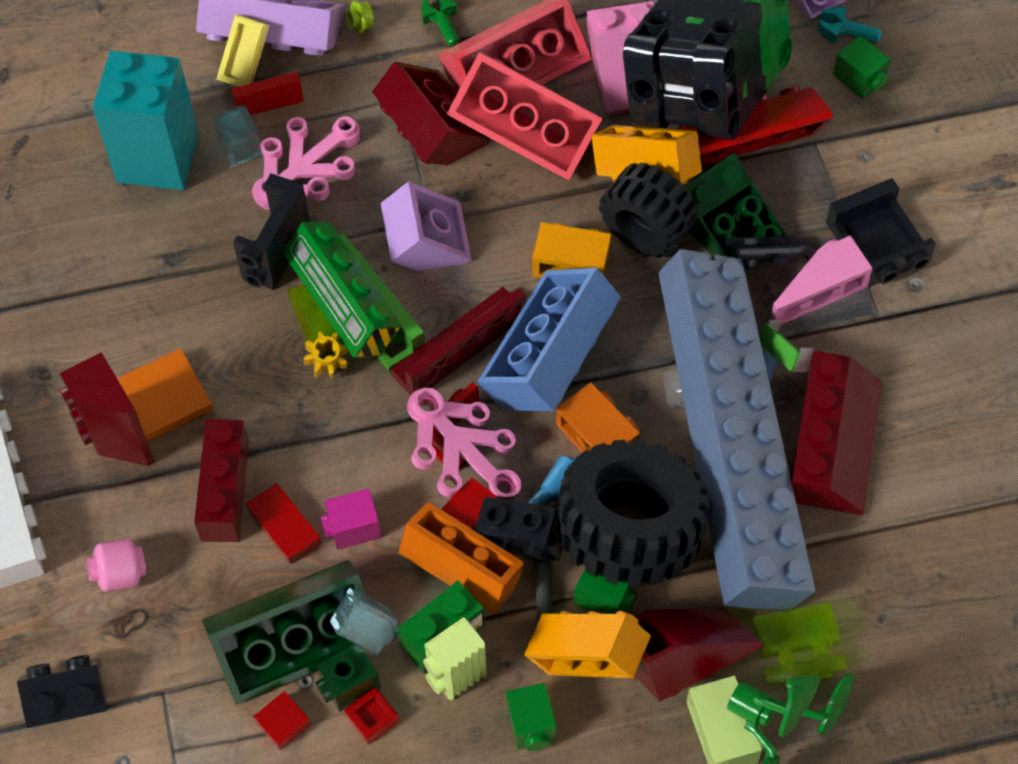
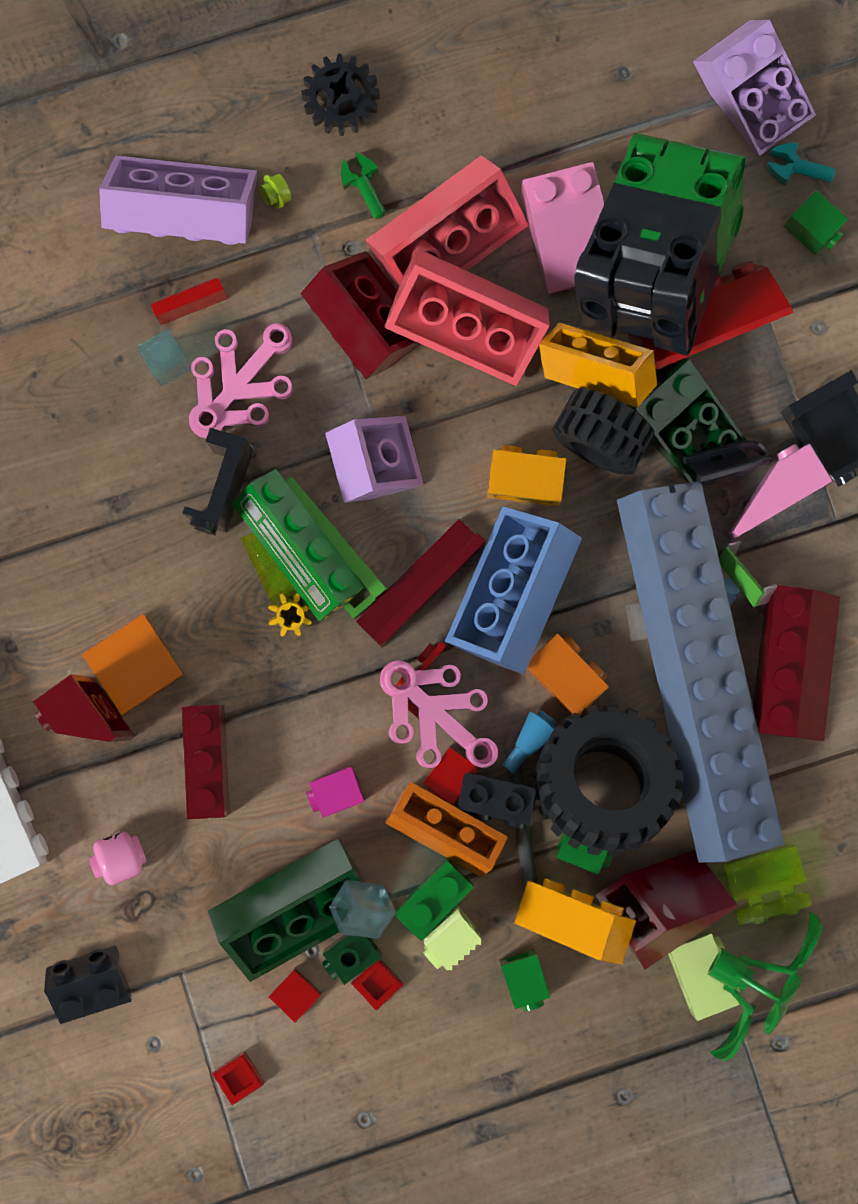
camera: 10 degrees left, 25 degrees up
teal brick [92,50,199,190] -> none
light yellow tile [216,14,270,87] -> none
red tile [246,483,322,564] -> none

